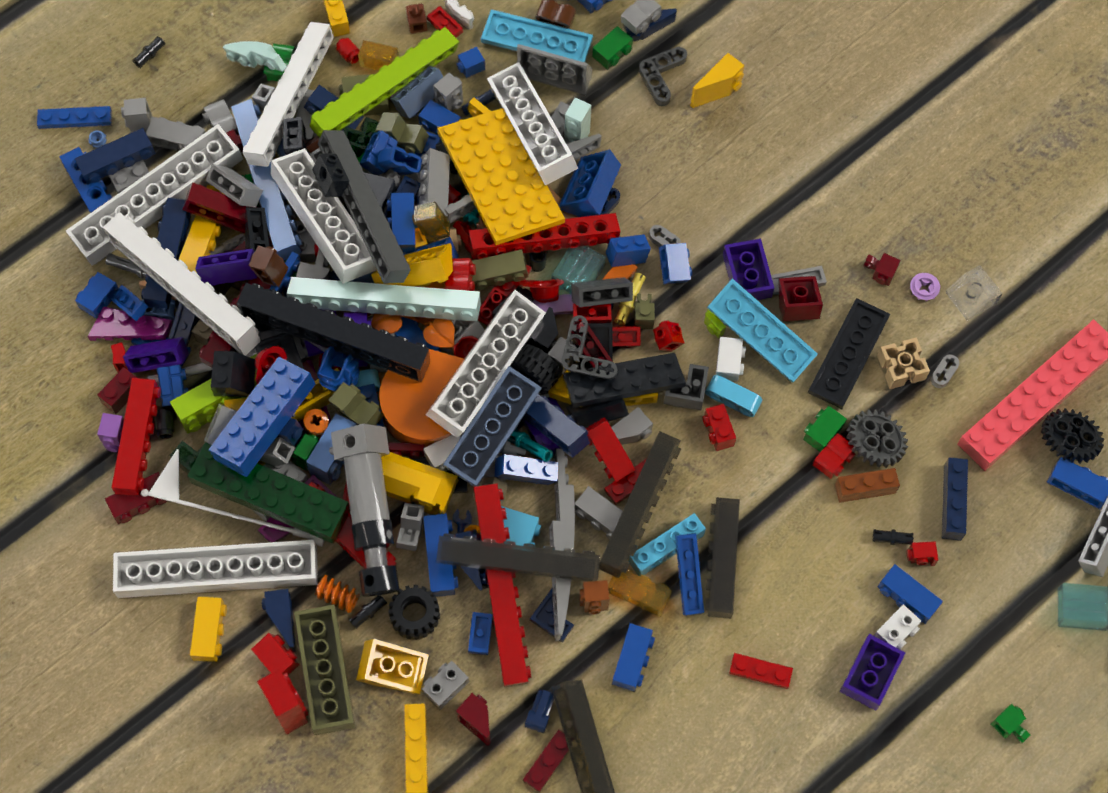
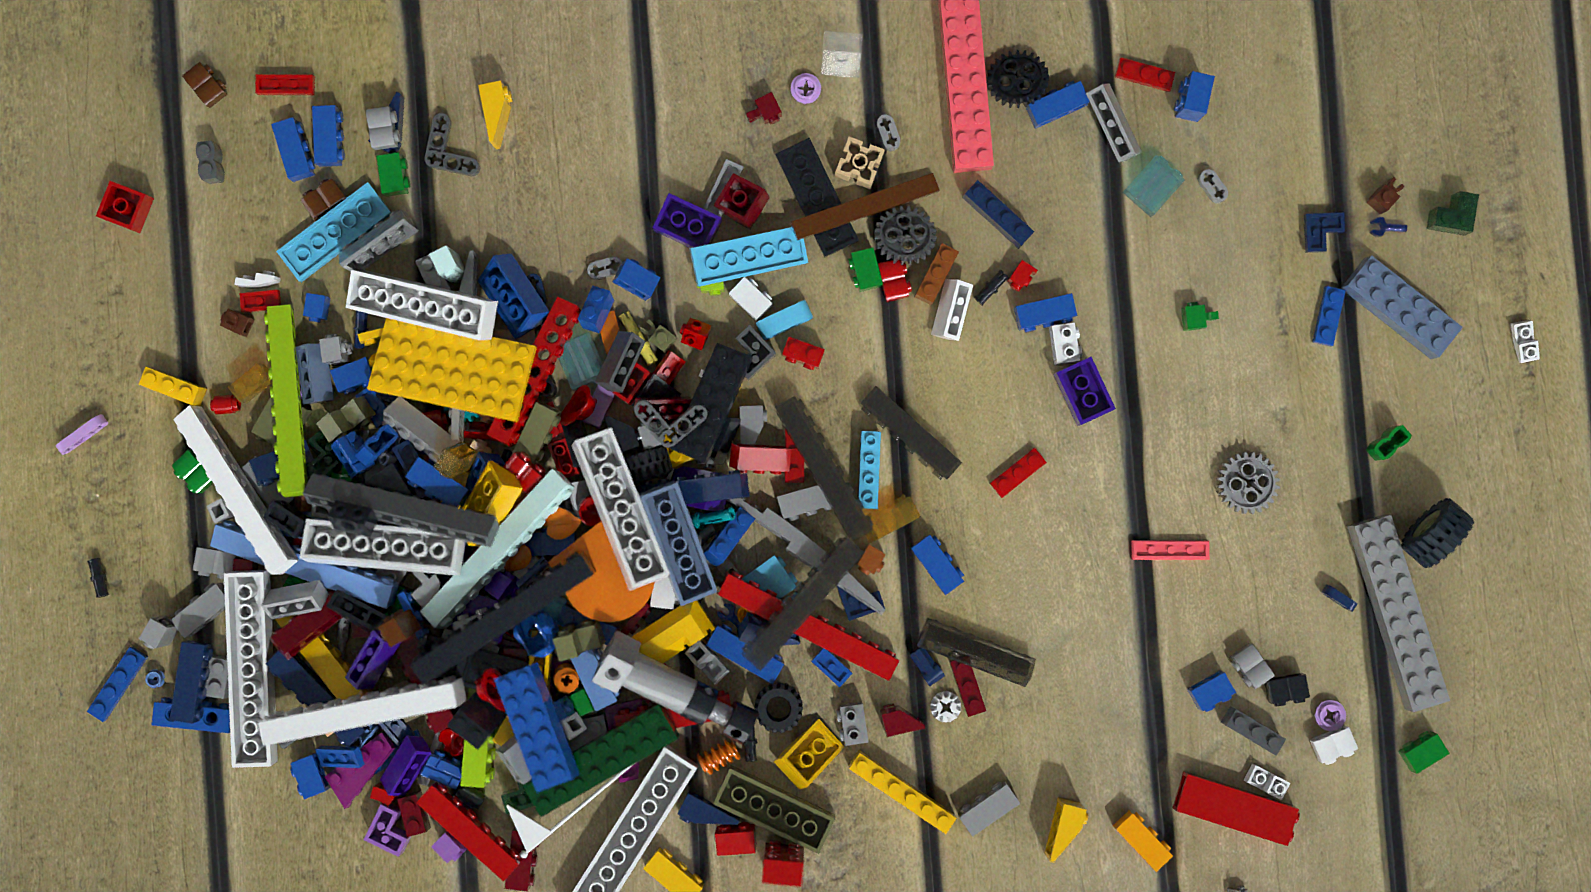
camera: 50 degrees left, 20 degrees up
light aqua slope [223,41,287,72] -> none
blue plate [675,533,704,615] -> none
none -> medium lavender brick [364,803,411,857]
none -> red hair [438,727,464,756]
none -> reddish brown tile [791,173,940,241]
none -> white gear [930,691,961,722]
none -> white brick [931,279,973,341]

